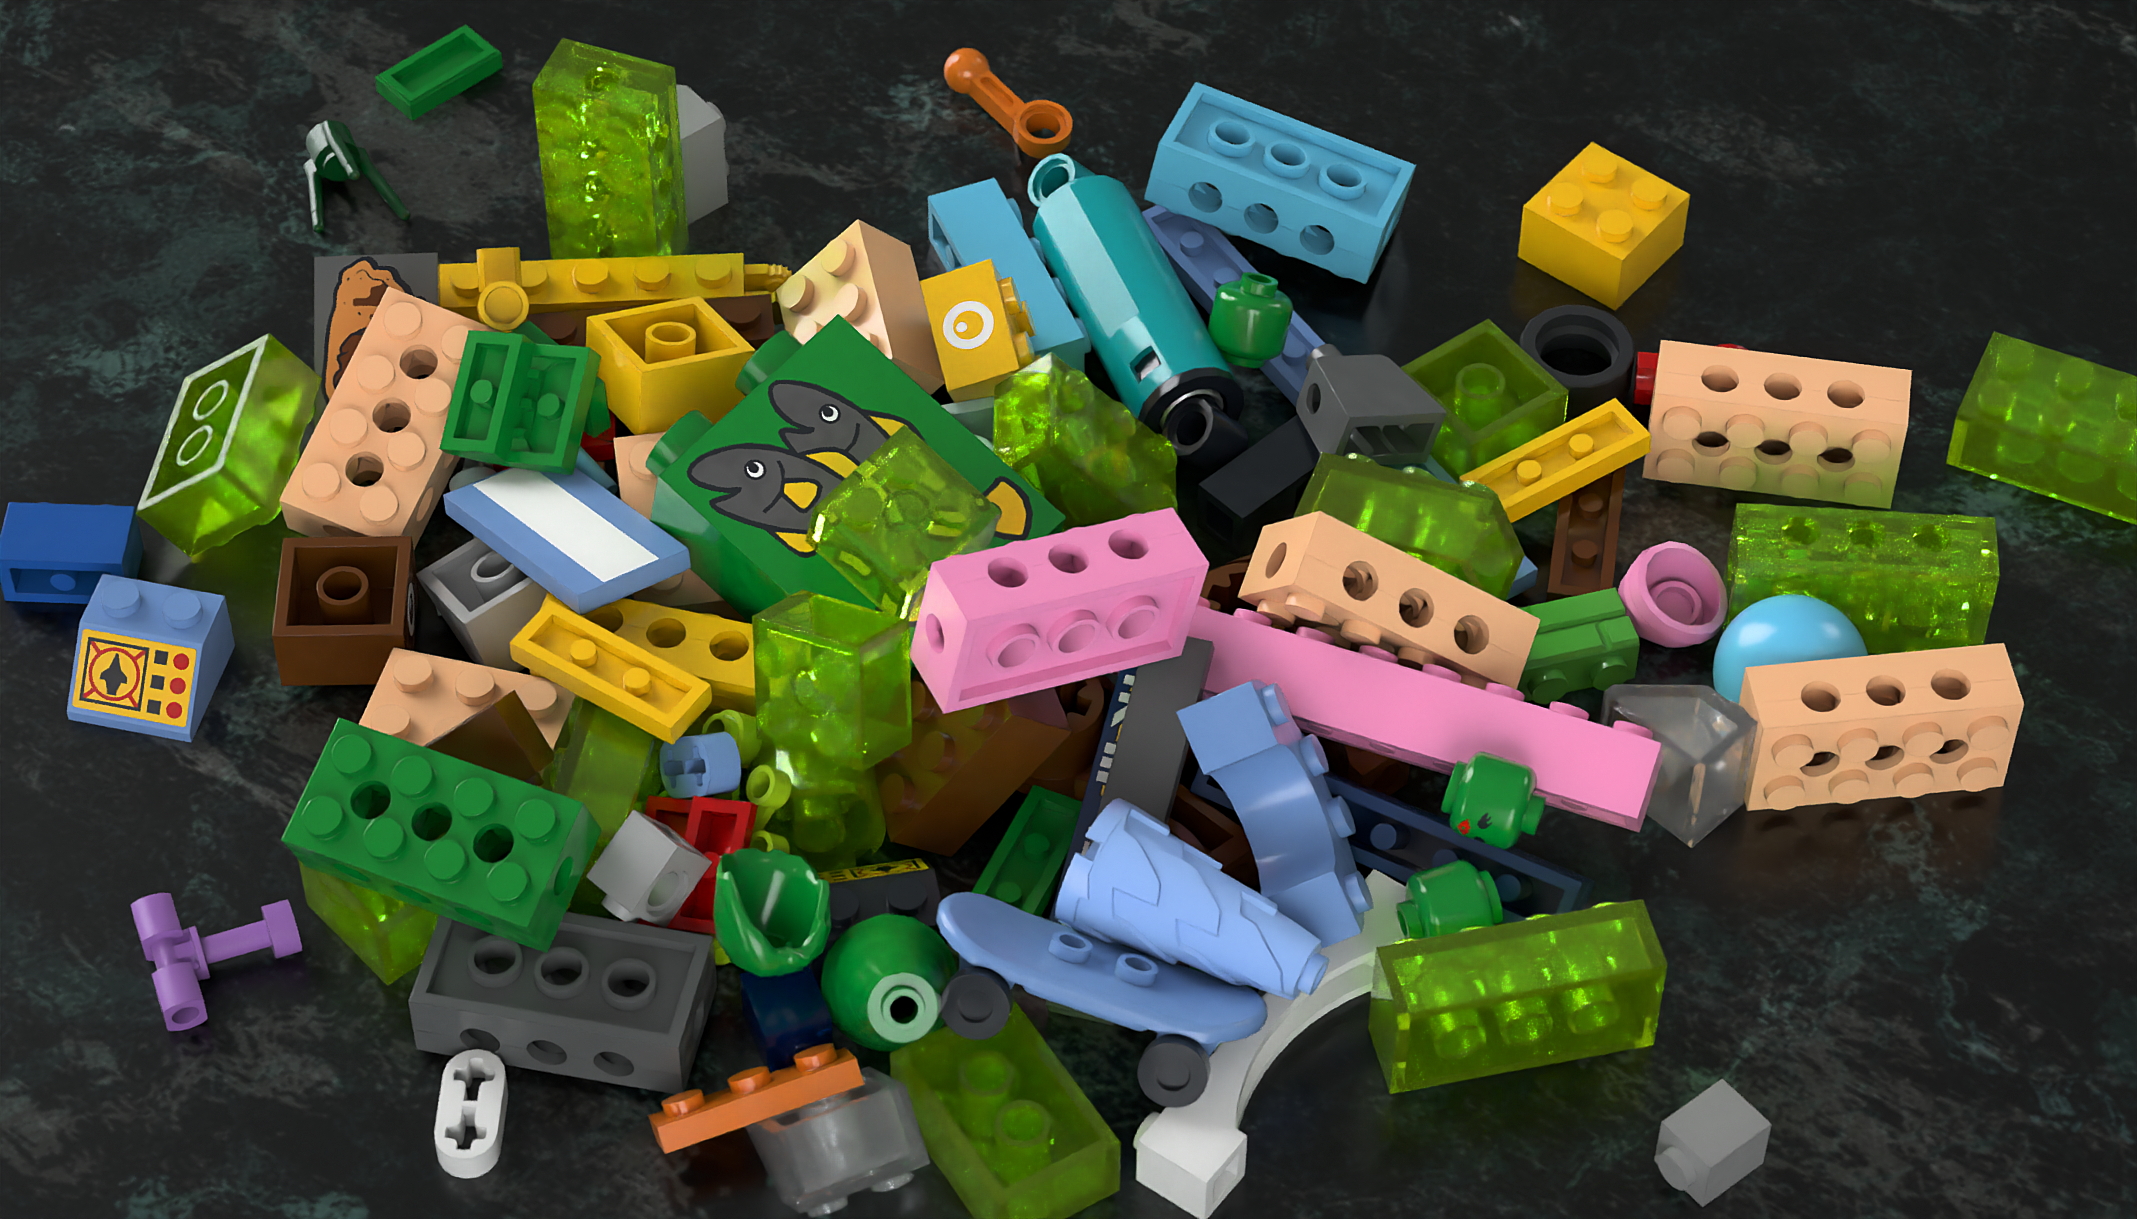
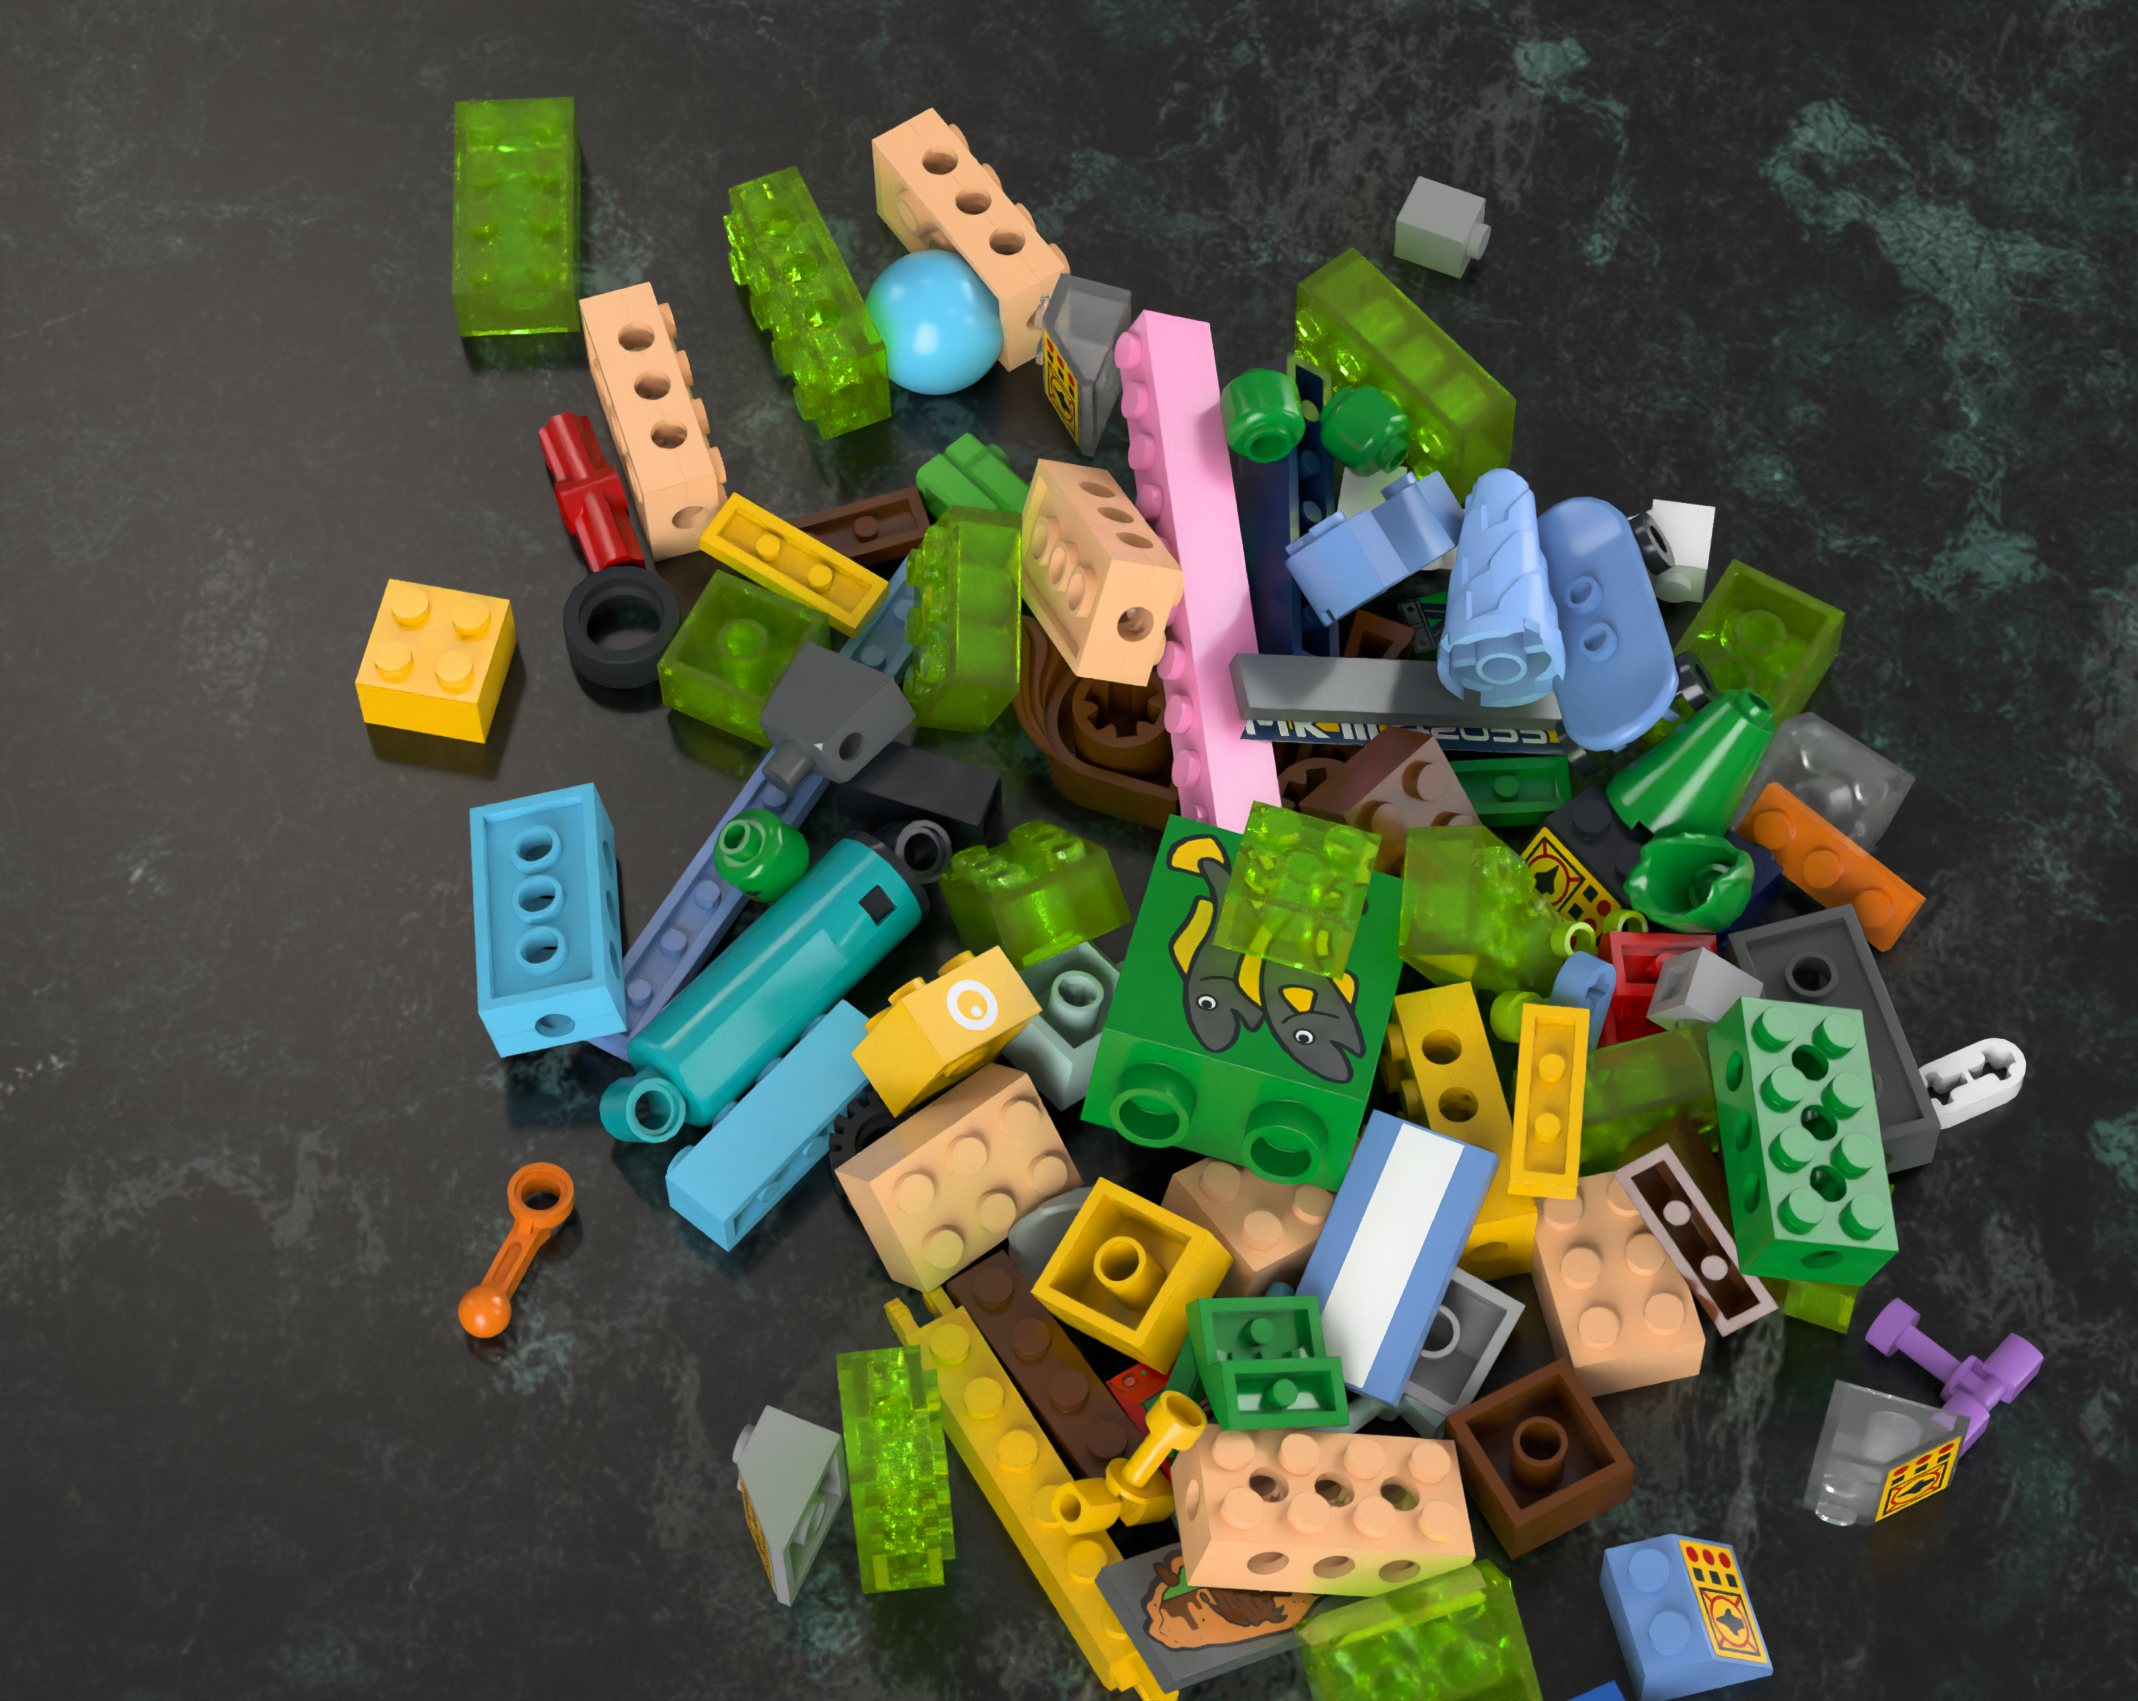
camera: 115 degrees left, 10 degrees up
bright pink brick [909,507,1209,714] -> none
bright pink hat [1618,541,1728,648] -> none
none -> clear slope [1802,1379,1971,1526]

